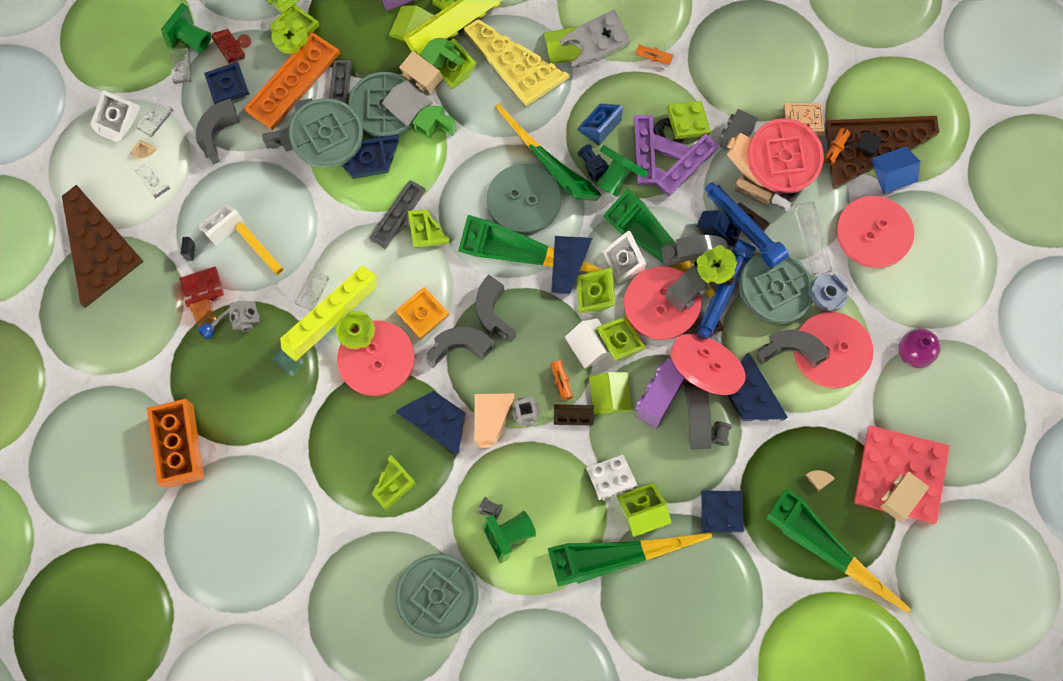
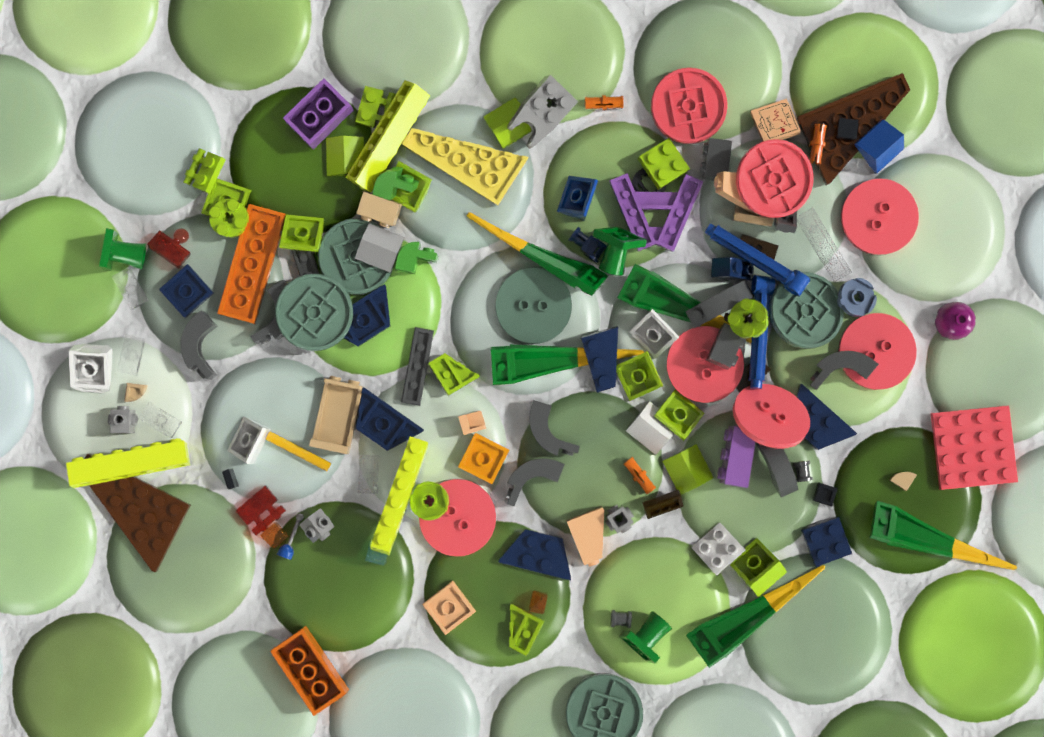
camera: 20 degrees left, 15 degrees up
tan brick [880,472,929,522] -> none
none -> neon yellow brick [66,438,190,488]
none -> light grey brick [108,406,138,433]
none -> lime slope [279,215,324,252]
none -> tan panel [309,376,363,454]
none -> dark blue wing [356,387,424,451]
none -> light nougat tile [422,581,476,635]
none -> light nougat panel [458,411,487,435]
none -> clear orange slope [529,590,548,614]
none -> coral plate [651,68,727,144]
none -> black tile [812,482,838,507]

